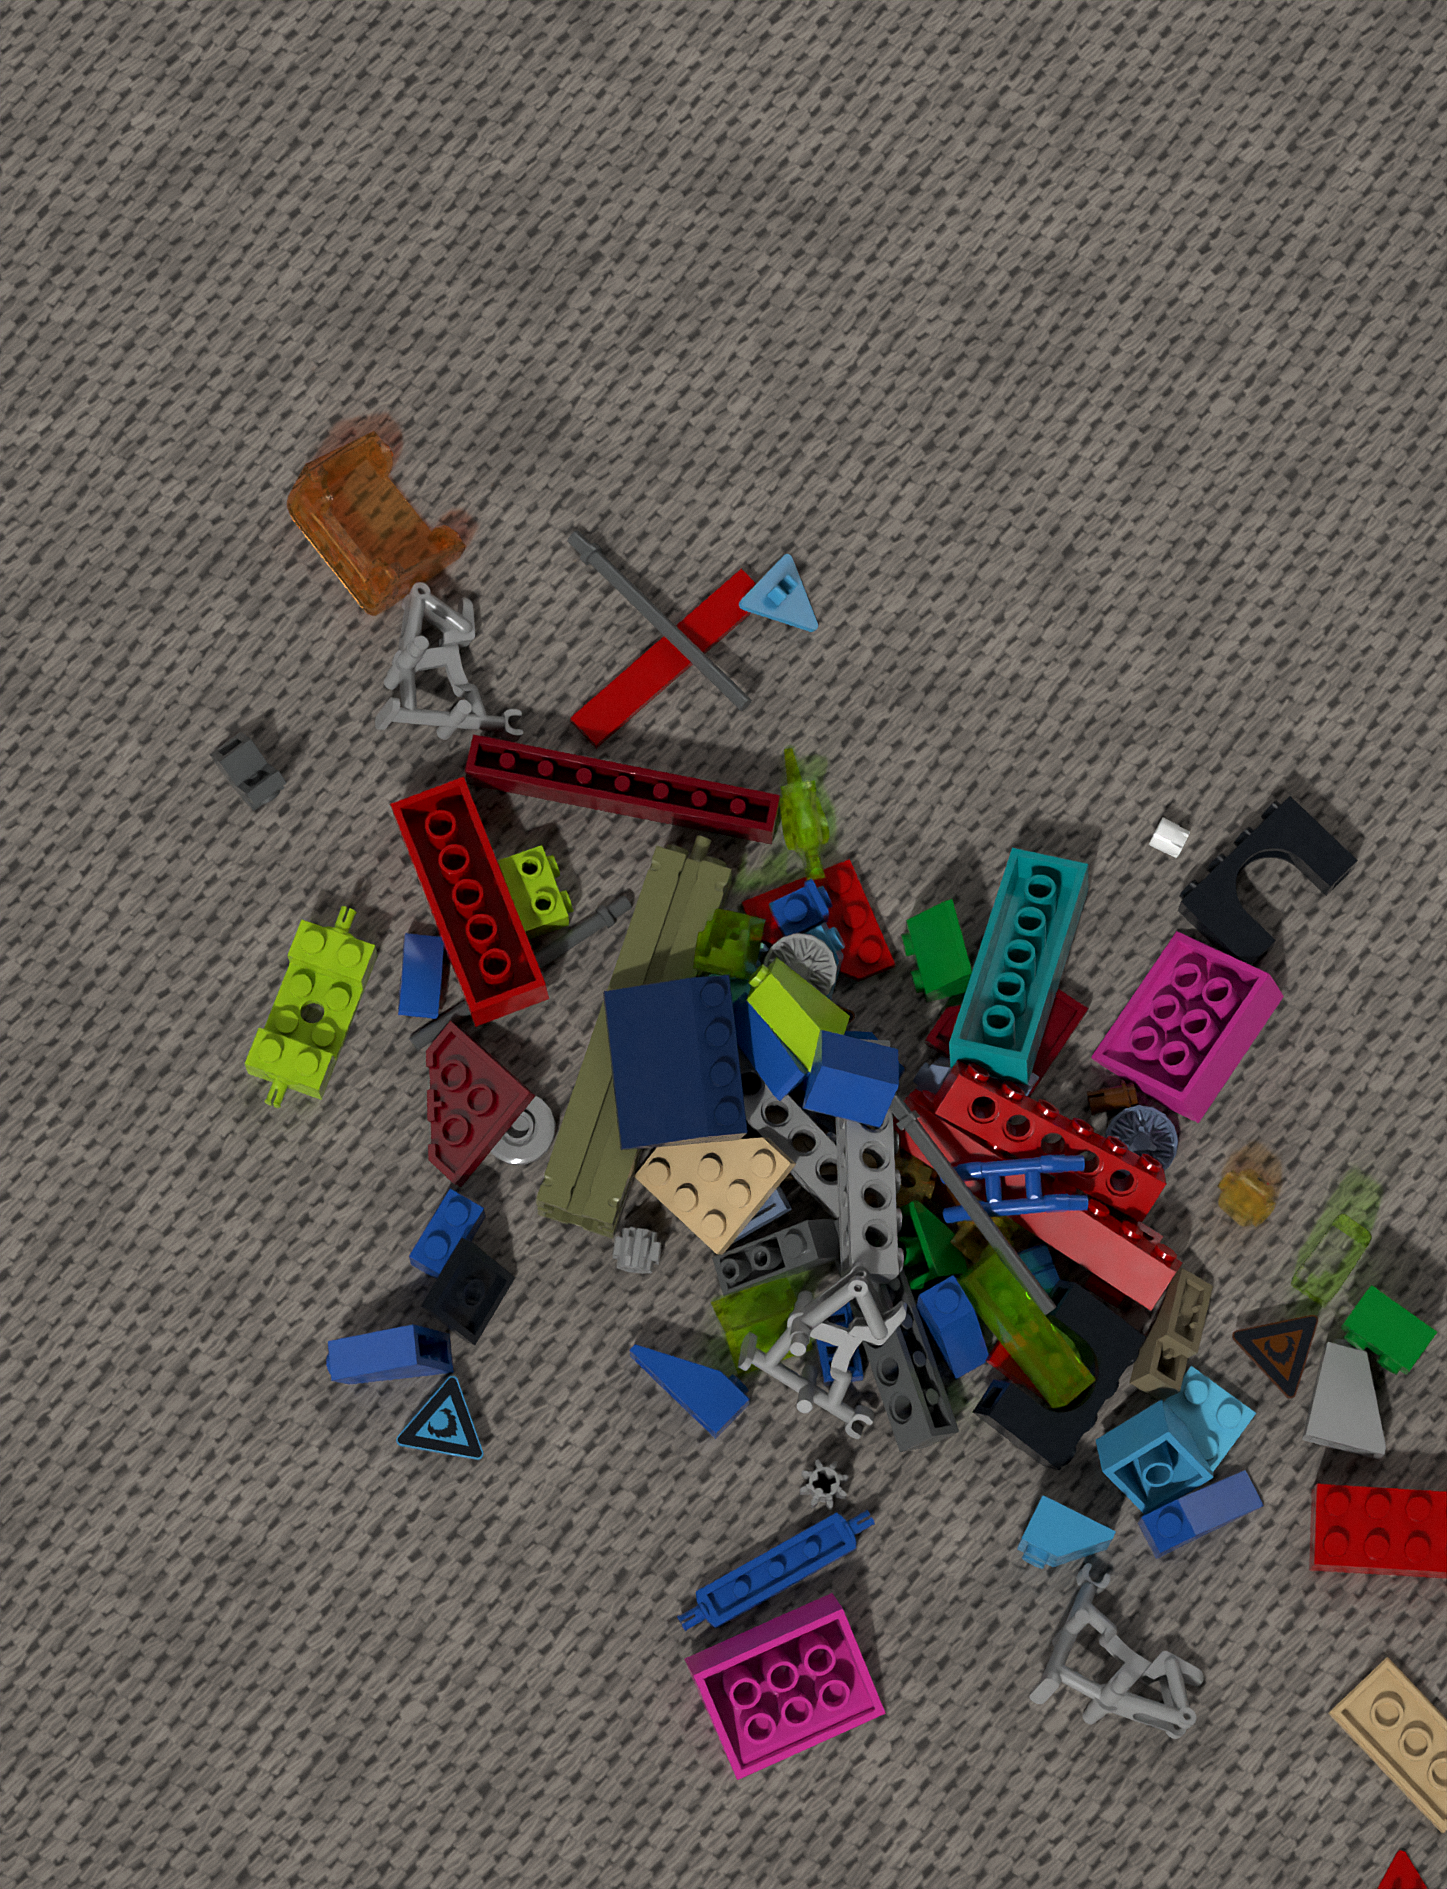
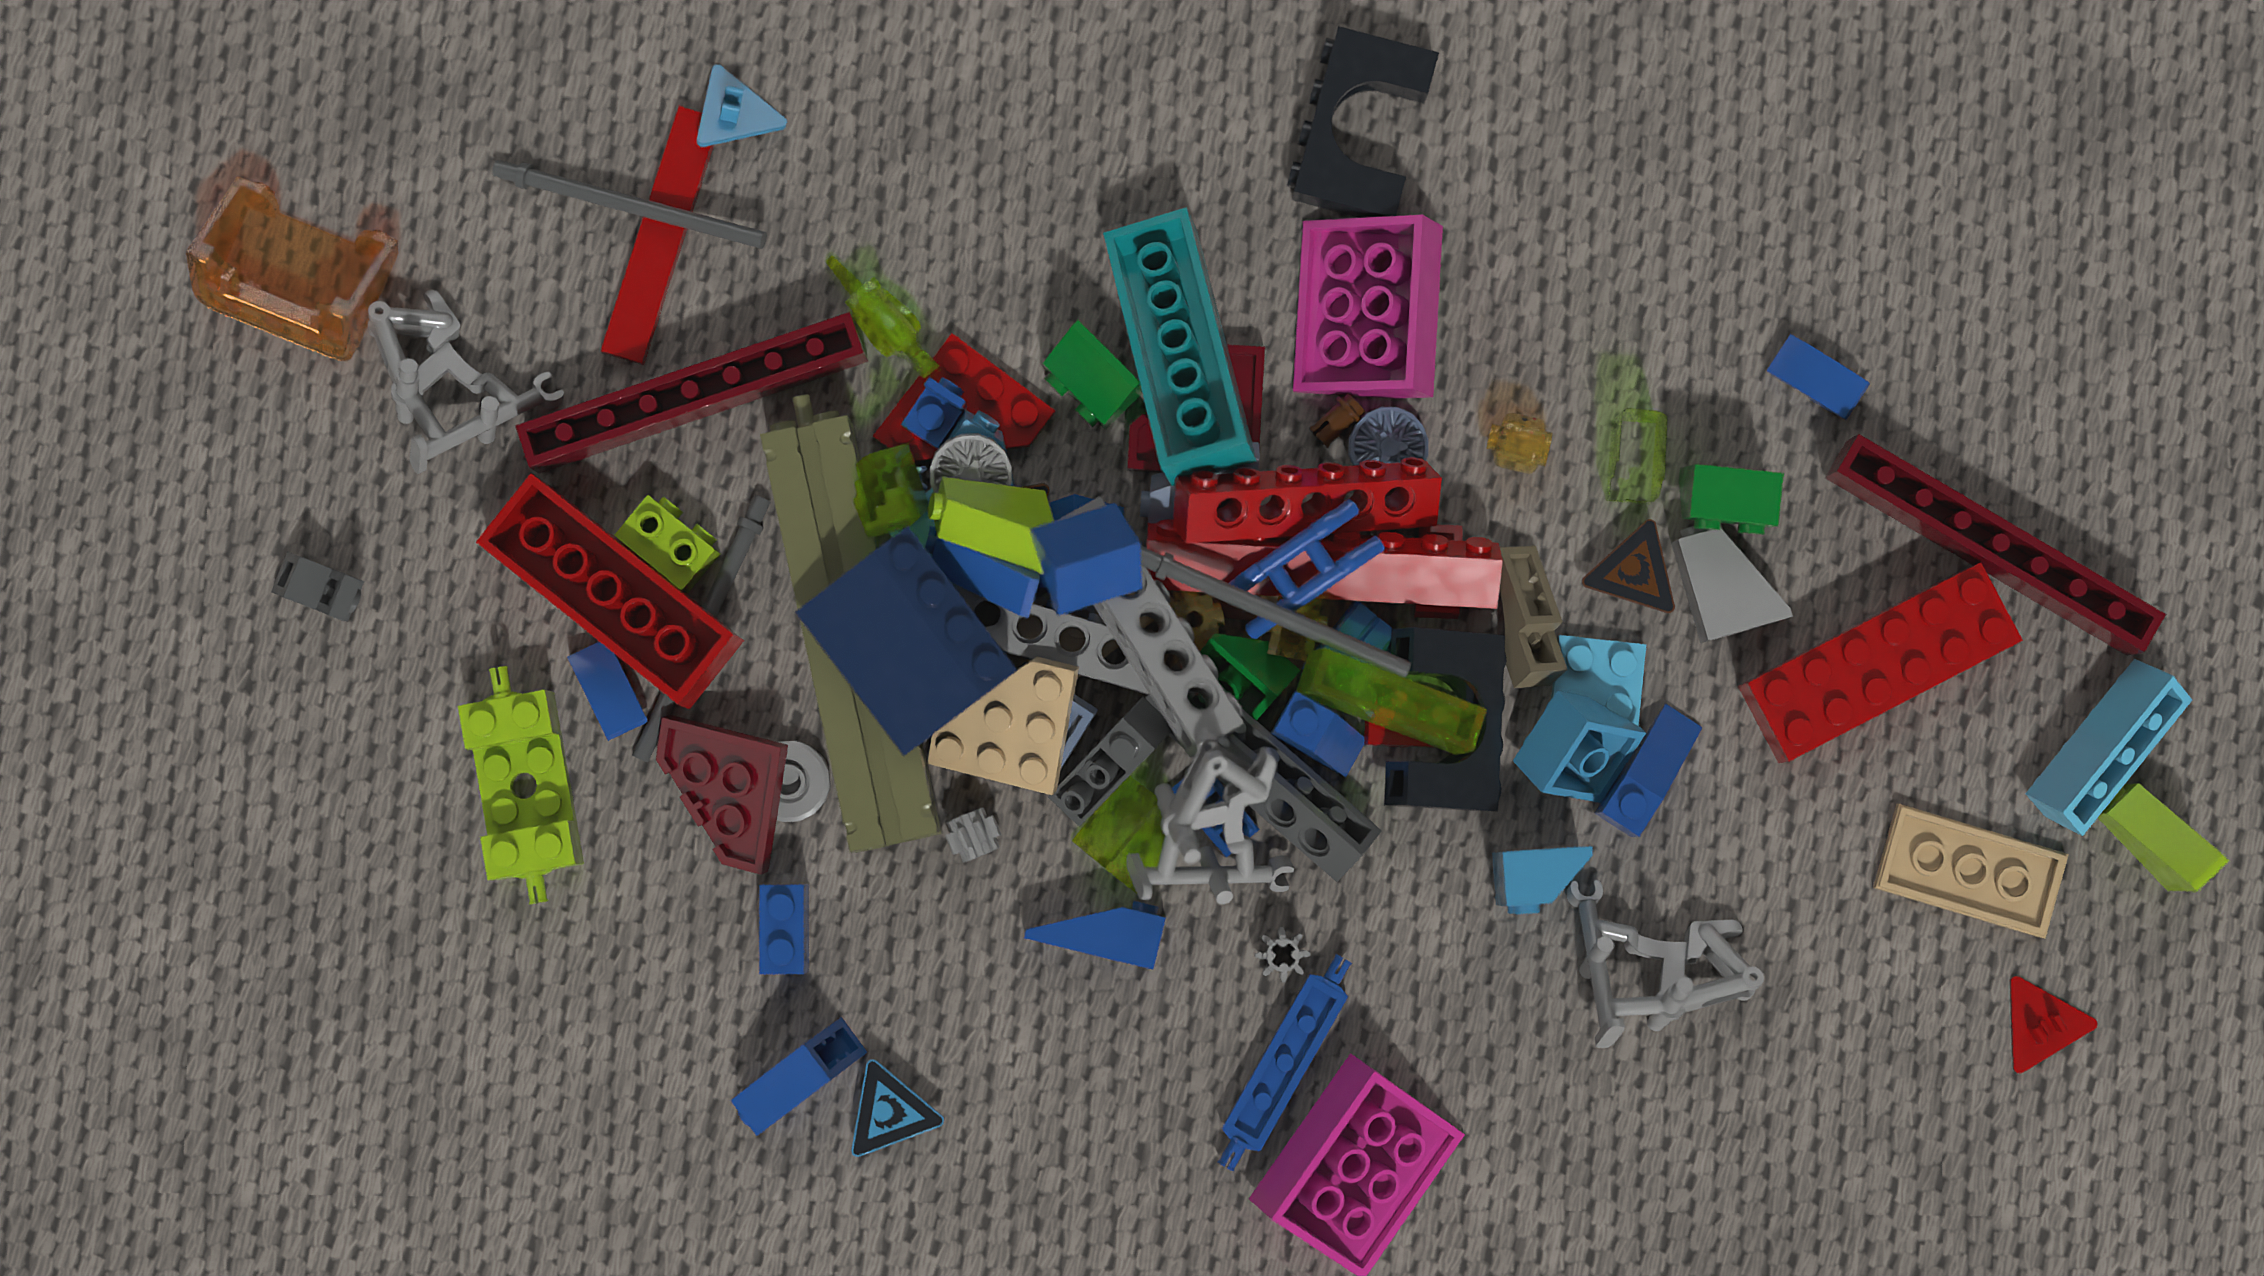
camera: 30 degrees left, 10 degrees up
black plate [421,1238,516,1345] -> none
white hose [1149,817,1190,858] -> none

